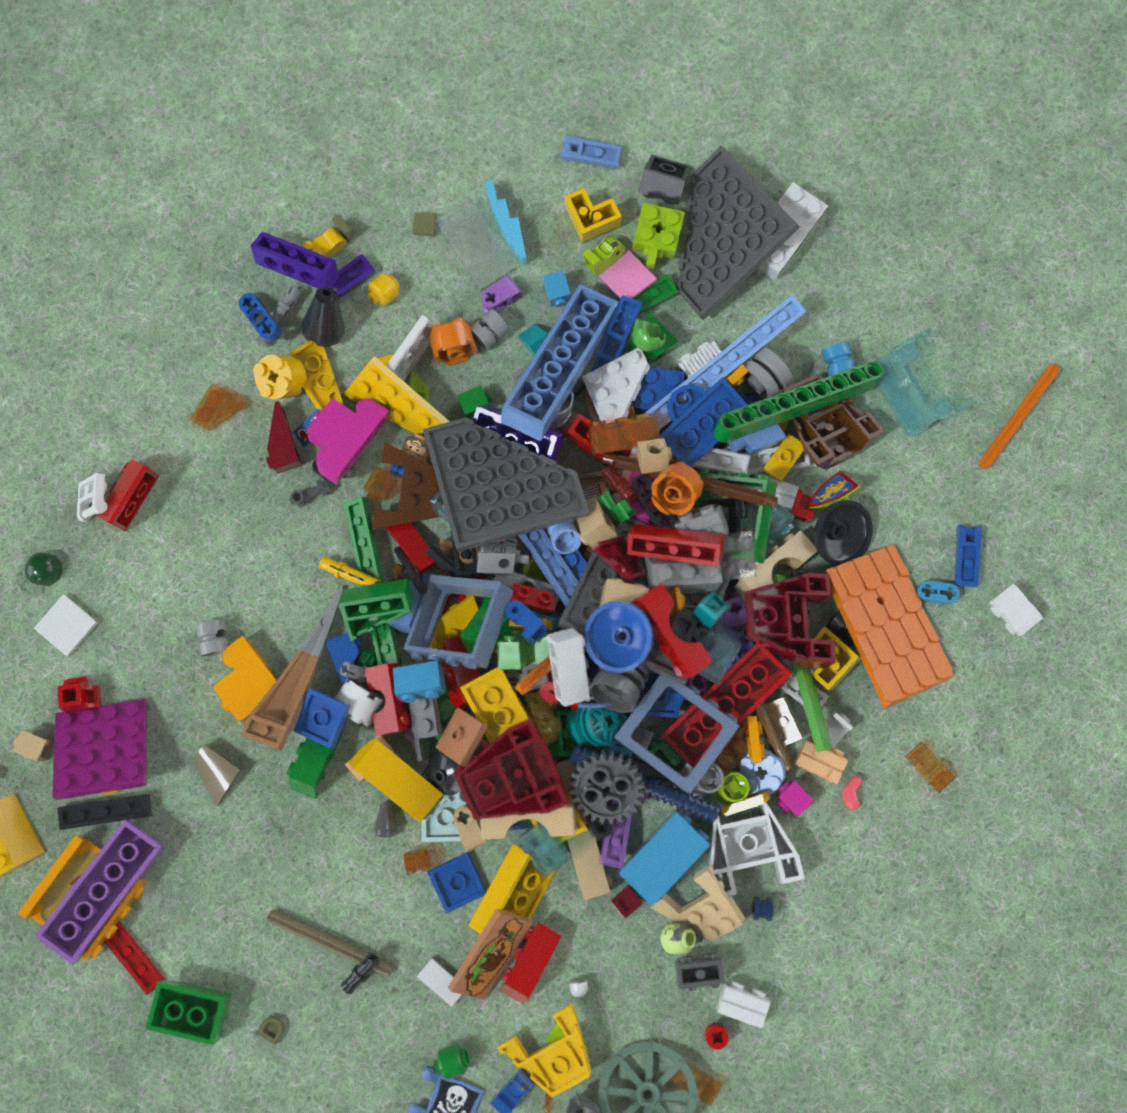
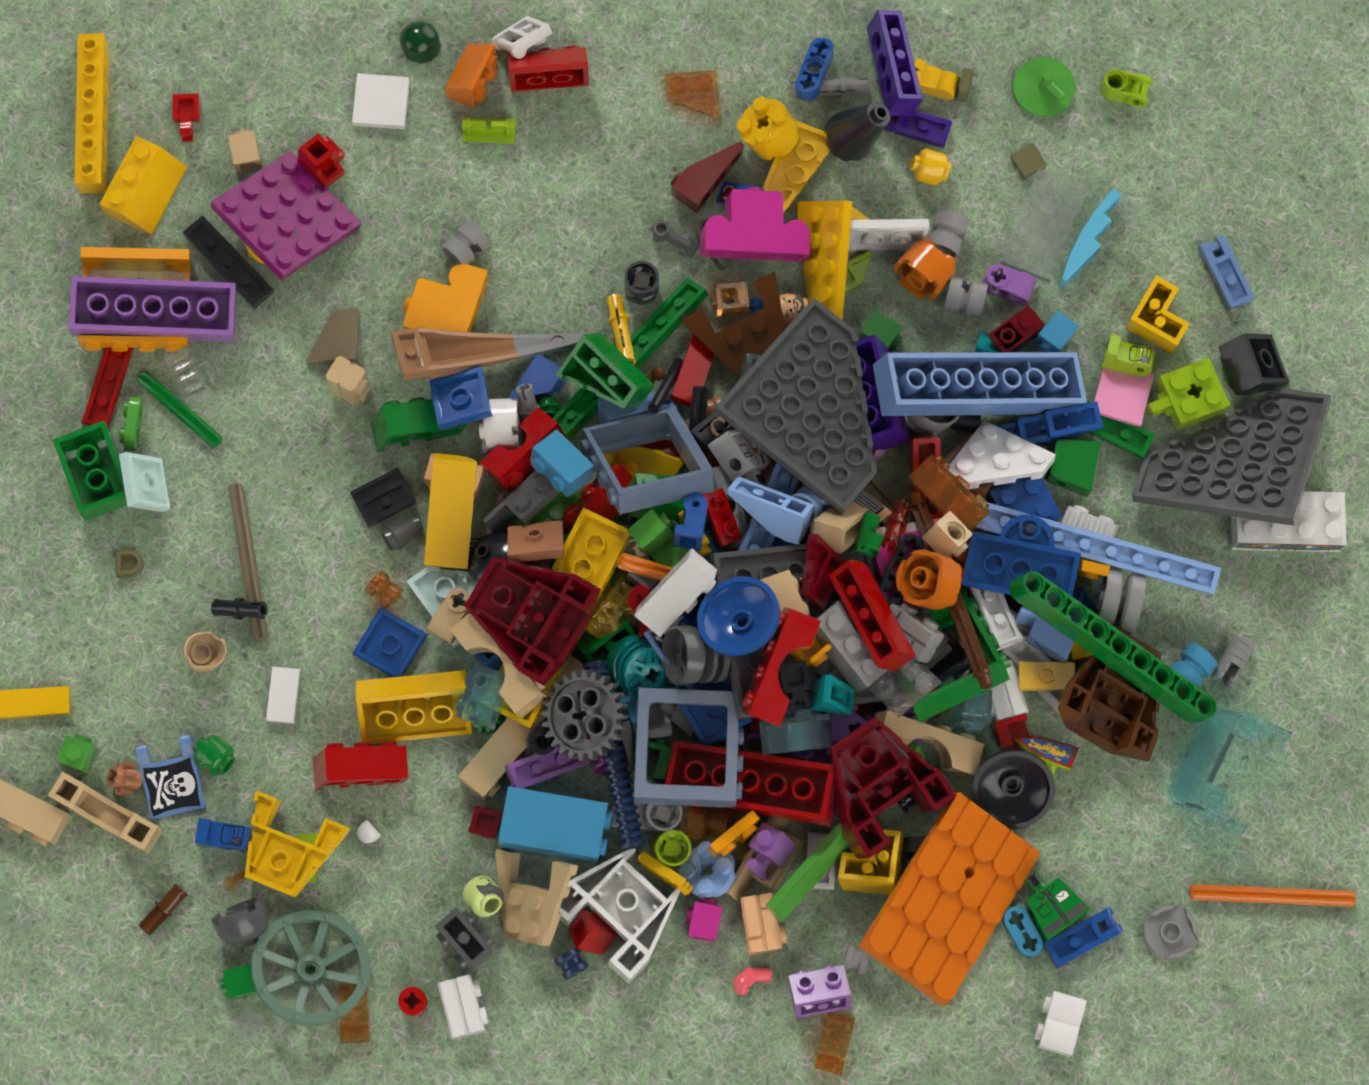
camera: 50 degrees right, 5 degrees down
tile [448,909,532,1000] -> none
bright green hair [632,319,666,352] -> none
white bracket [825,713,853,748] -> none
none -> bright green plate [119,396,144,450]
none -> light aqua tile [119,452,170,512]
none -> green axle [137,371,223,448]
none -> tan hair [182,631,227,672]
none -> tan brick [326,356,372,406]
none -> black plate [350,468,417,528]
none -> orange slope [445,44,499,110]
none -> lime hinge [462,116,516,144]
none -> red panel [568,910,618,955]
none -> black wheel [625,261,659,305]
none -> light blue slope [727,476,814,545]
none -> medium lavender brick [746,822,796,880]
none -> medium lavender brick [789,965,851,1019]
none -> light grey wheel [843,942,870,975]
none -> light grey wheel [928,210,969,259]
none -> dark red slope [987,305,1045,352]
none -> bright green shield [1013,57,1076,117]
none -> green torso [1024,872,1091,943]
none -> lime piece [1100,69,1153,108]
none -> light grey tile [1142,904,1199,961]
none -> light grey hinge [1211,635,1255,690]

